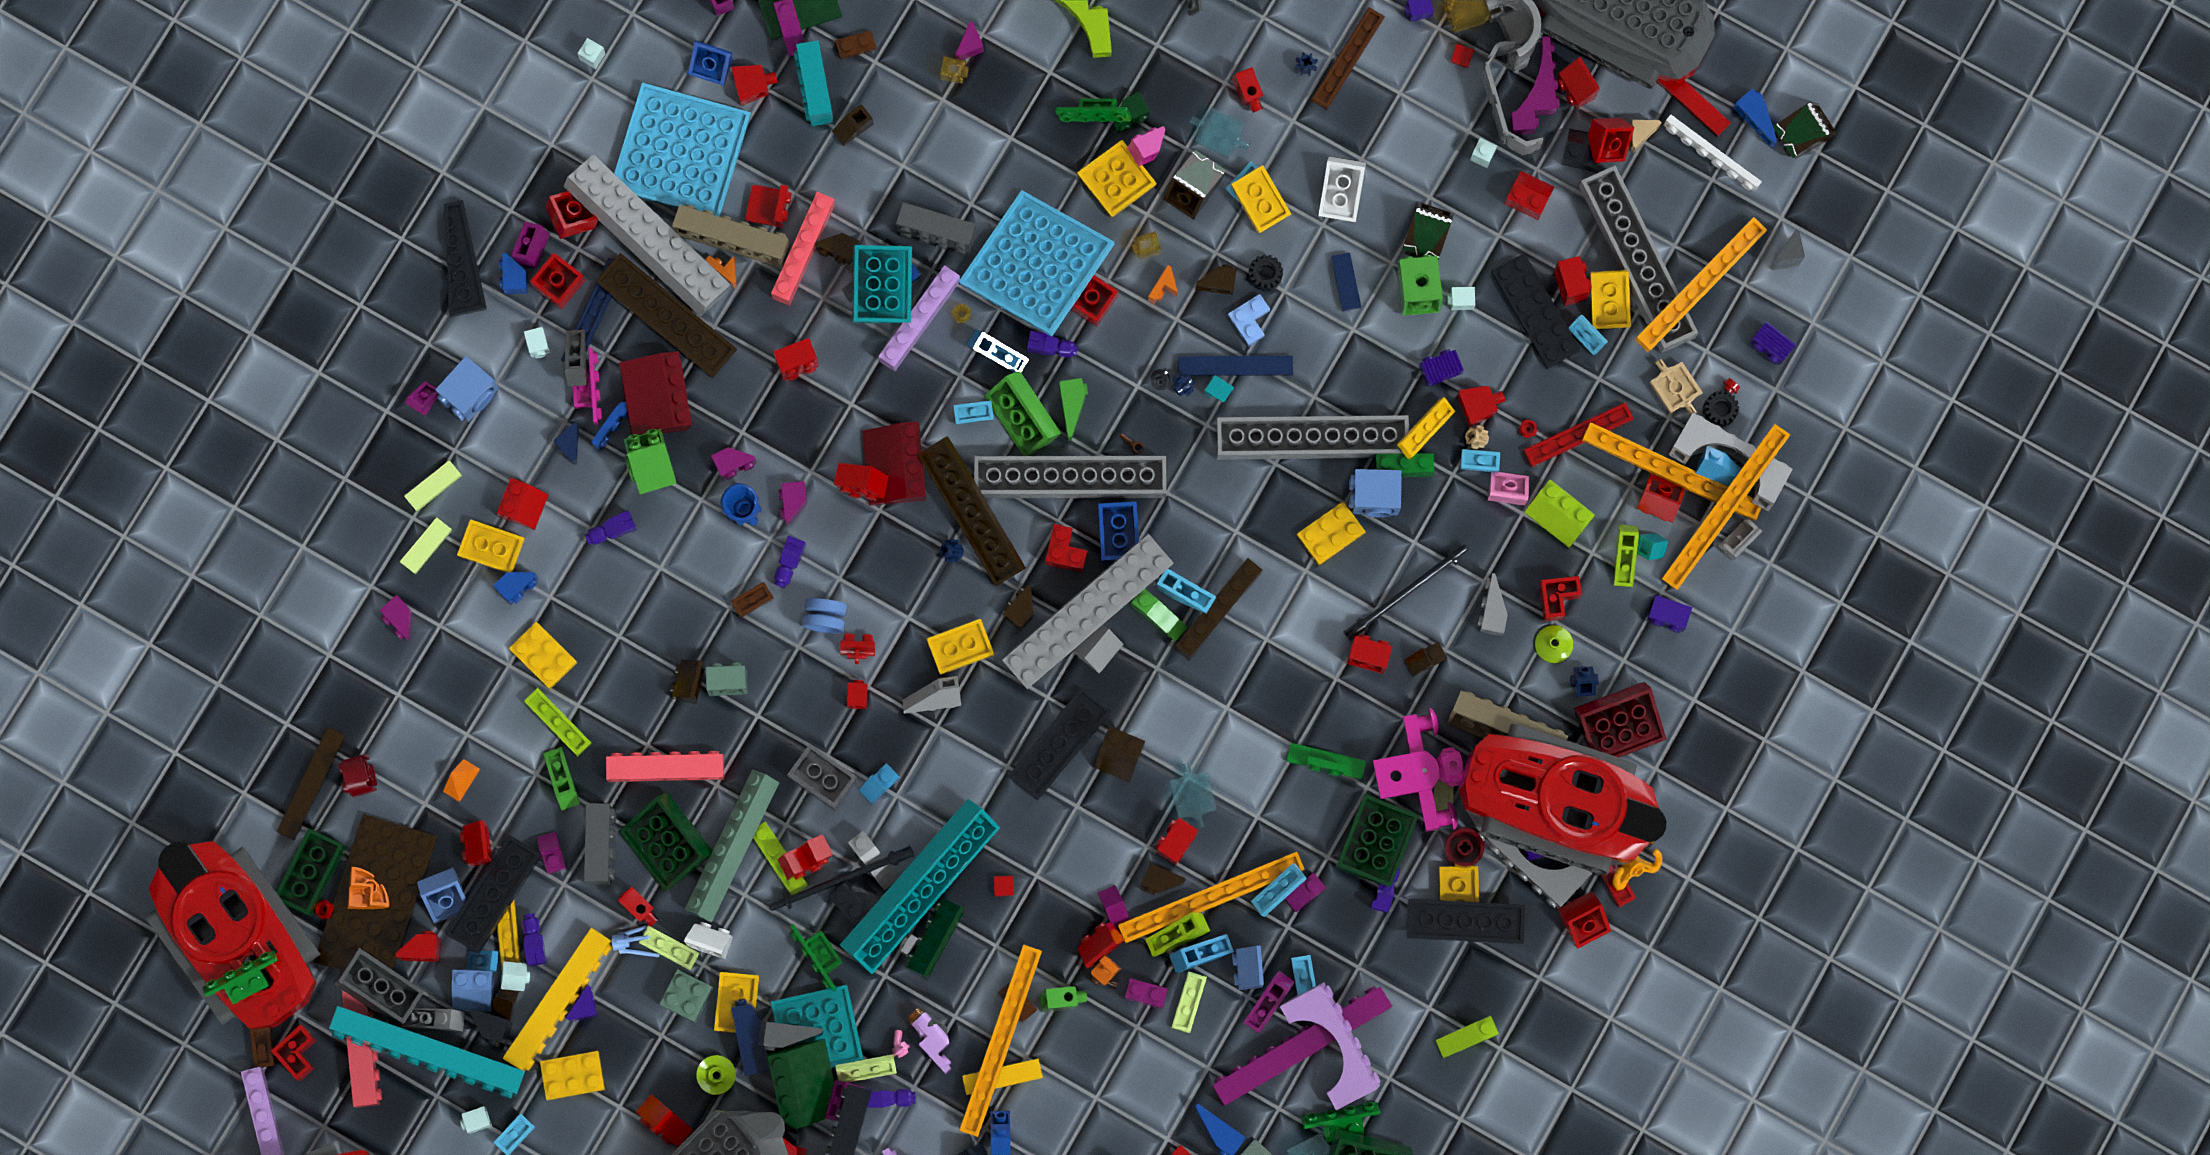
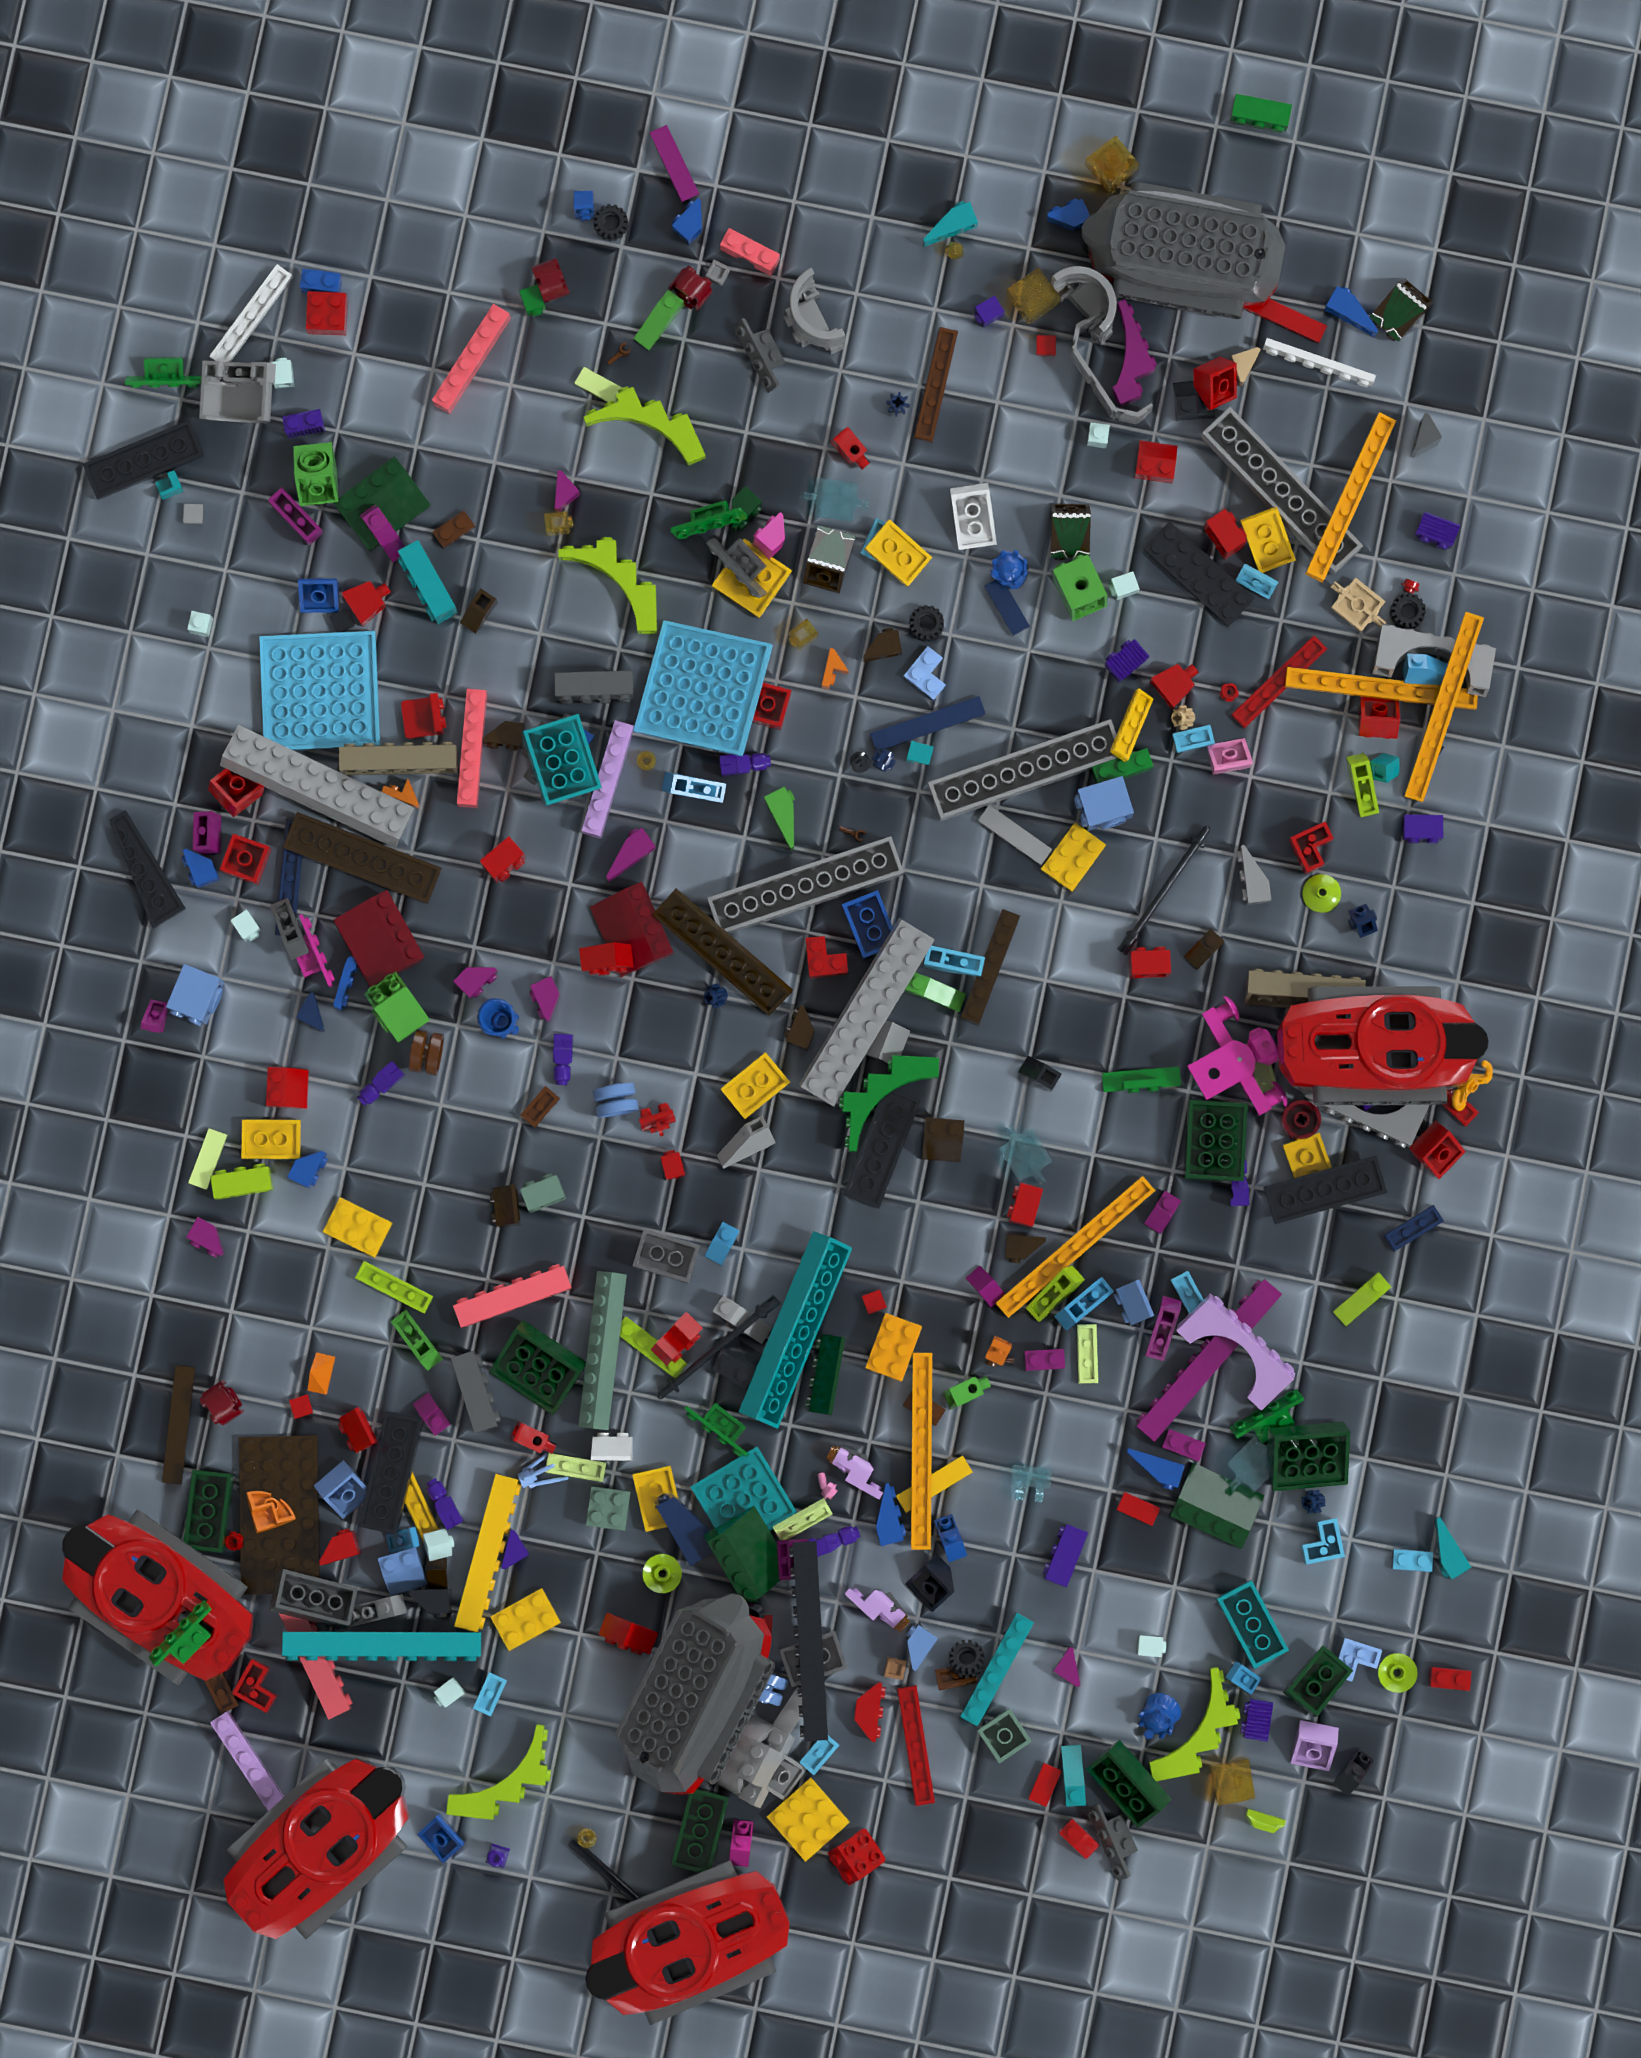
camera: 15 degrees left, 5 degrees up
yellowish green tile [404,460,462,511] -> none
dark grey slope [758,1021,823,1051] -> none
light grey plate [900,934,918,957] -> none
medium azure plate [953,401,994,425] -> none
bright green slope [984,371,1061,456] -> none
red slope [1078,922,1125,968] -> none
medium azure plate [1251,863,1307,917] -> none
lime slope [1524,480,1595,548] -> none
red slope [1557,57,1600,110] -> none
dark red slope [1573,681,1667,758] -> none
light grey hinge [1718,519,1762,561] -> none
none -> lime brick [210,1164,274,1200]
none -> red tile [289,1394,314,1419]
none -> black tile [329,608,355,633]
none -> reddish brown wheel [409,1030,444,1076]
none -> lime arch [558,537,657,634]
none -> magenta slope [606,828,656,882]
none -> dark grey bracket [706,538,767,598]
none -> green arch [839,1055,939,1152]
none -> light orange brick [865,1313,922,1382]
none -> blue slope [876,1483,906,1546]
none -> light grey tile [978,805,1052,866]
none -> blue hair [990,550,1029,589]
none -> clear light blue plate [1011,1465,1052,1502]
none -> black slope [1018,1056,1062,1092]
none -> magenta brick [1161,1429,1206,1462]
none -> dark blue tile [1383,1205,1444,1252]

